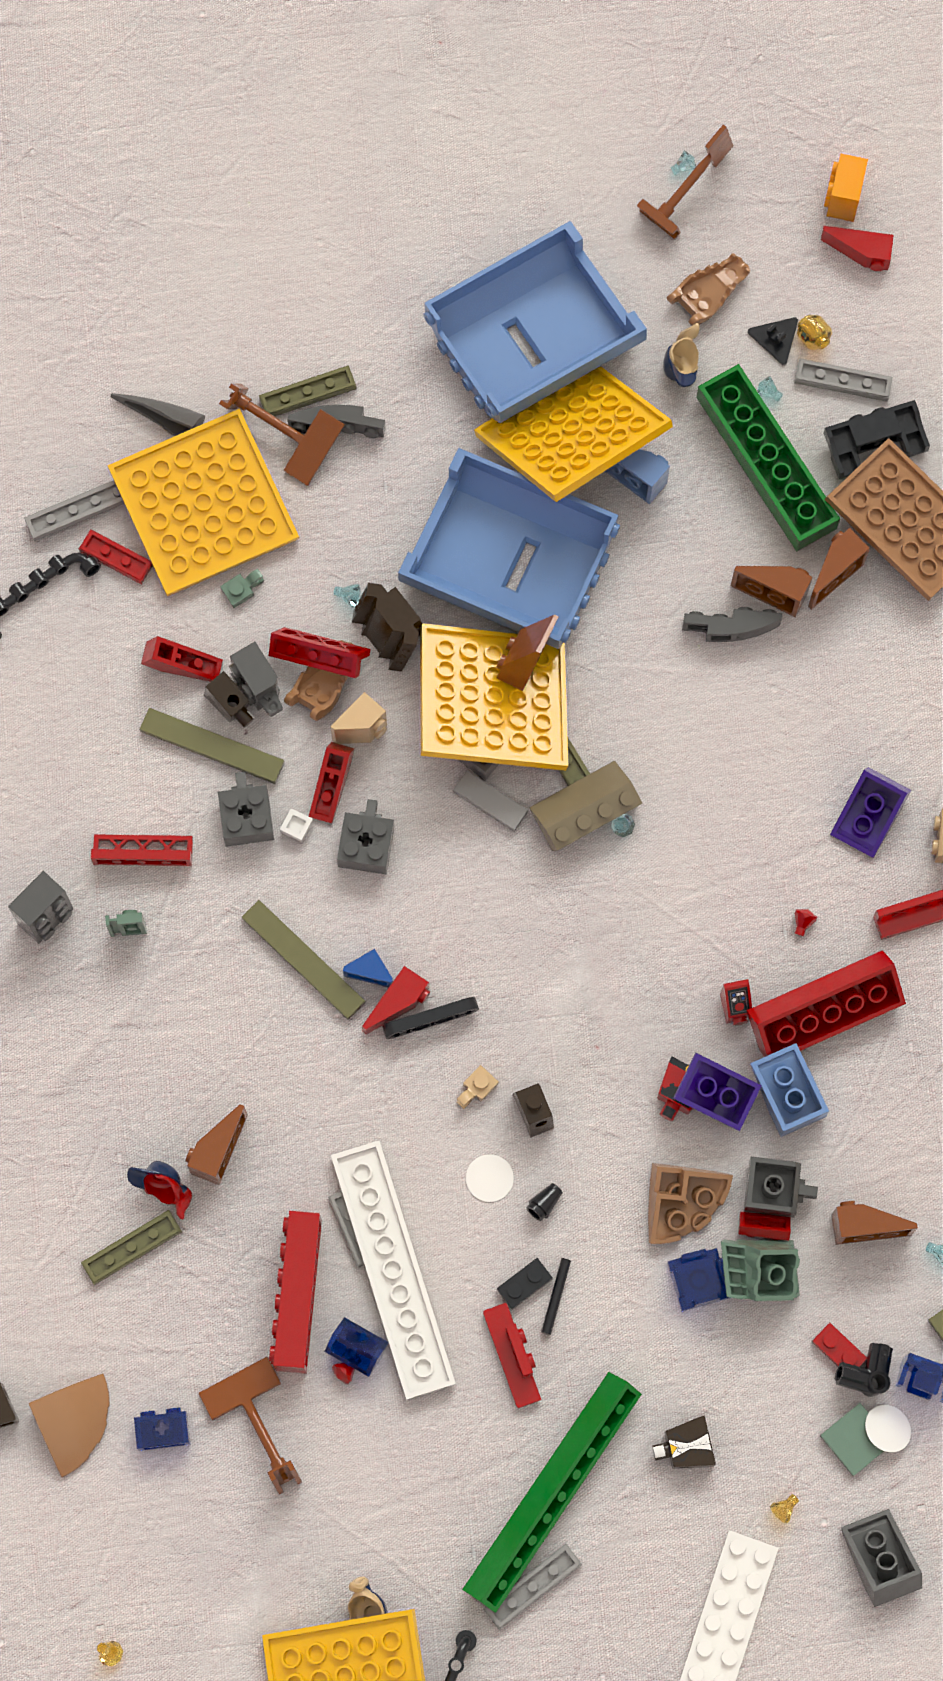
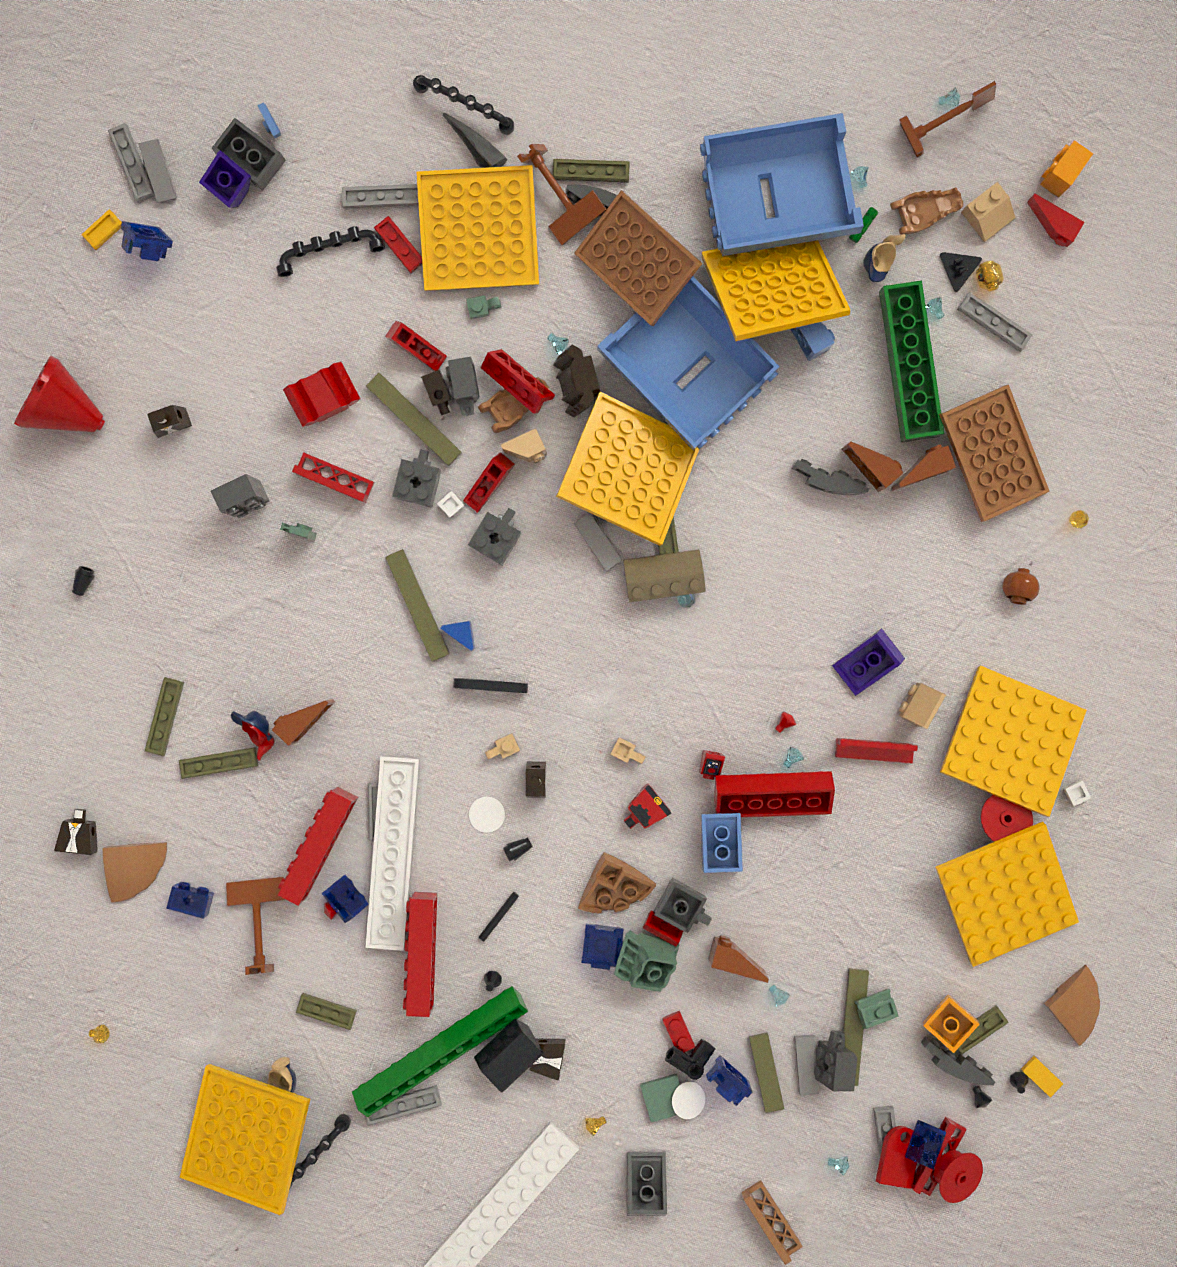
camera: 20 degrees right, 15 degrees up
red slope [362,966,431,1035] -> none
red bracket [483,1302,542,1408] -> none
dark orange slope [496,614,559,691] -> none
black plate [497,1258,553,1310] -> none
dark purple slope [673,1052,762,1131] -> none
black bracket [823,400,930,479] -> none
none -> olive tile [145,677,184,756]
none -> red slope [283,362,361,427]
none -> olive tile [296,993,357,1030]
none -> red brick [403,892,438,1017]
none -> black bar [413,75,514,135]
none -> black slope [474,1018,544,1093]
none -> black rock [484,971,502,992]
none -> medium nougat piece [574,190,703,326]
none -> tan plate [610,737,646,764]
none -> clear light blue rock [783,747,804,768]
none -> green axle [849,207,878,243]
none -> clear light blue rock [850,166,869,188]
none -> tan slope [961,182,1015,242]

